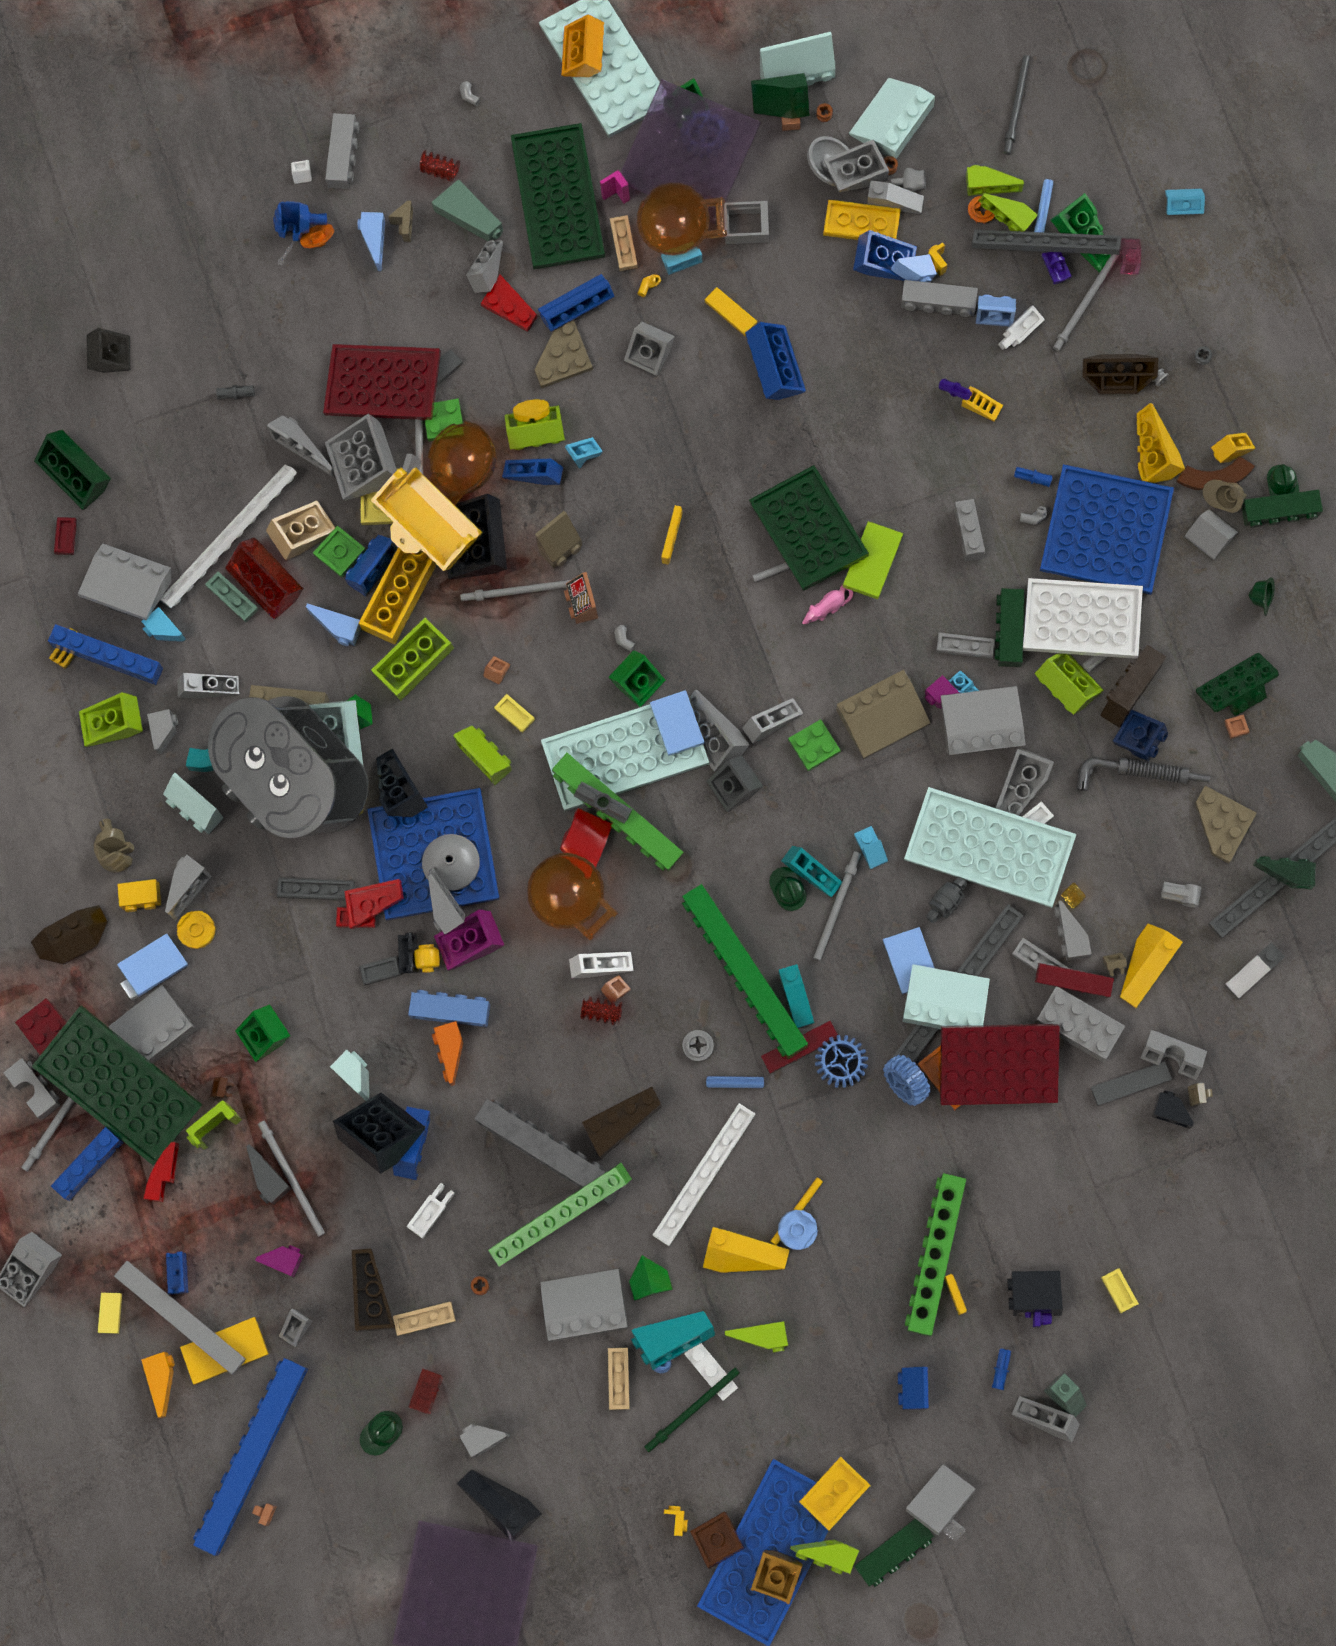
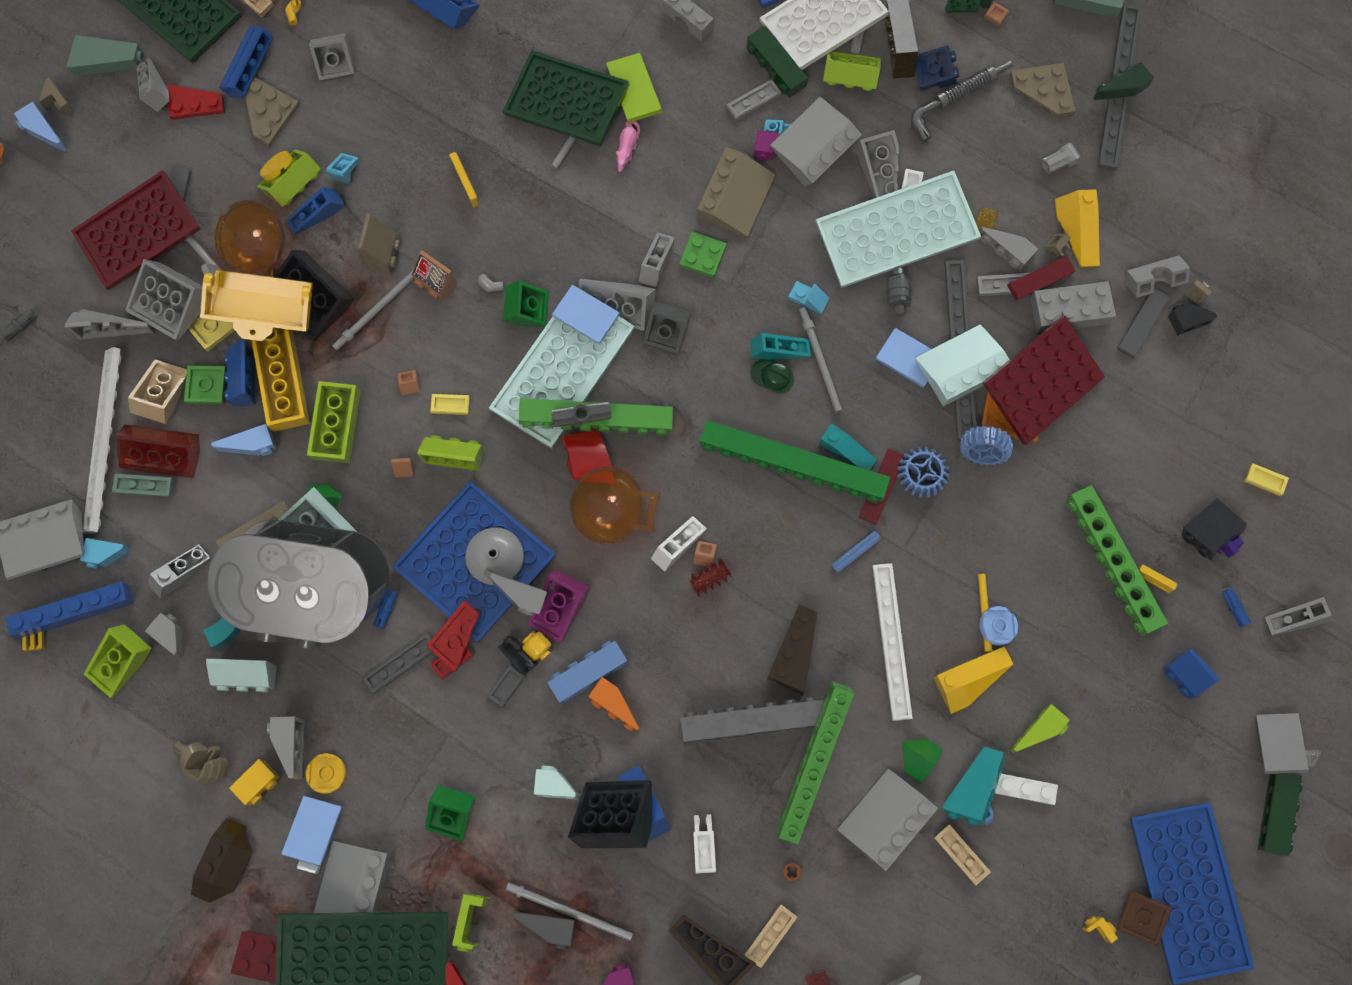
camera: 45 degrees left, 0 degrees up
reddish brown tile [210,1077,234,1098] -> none
black wedge [376,748,428,817] -> none
clear red piece [419,150,460,182] -> none
bright green plate [425,399,465,441] -> none
dark green bar [644,1367,740,1452] -> none
light grey gear [682,1030,714,1062] -> none
pearl gold slope [751,1550,803,1604] -> none
lime slope [790,1540,859,1575] -> none
yellow tile [799,1457,871,1531] -> none
sand green slope [1044,1373,1087,1417] -> none
slope [1225,942,1285,999] -> none
none -> blue pin [372,589,398,629]
none -> nougat slope [391,458,414,478]

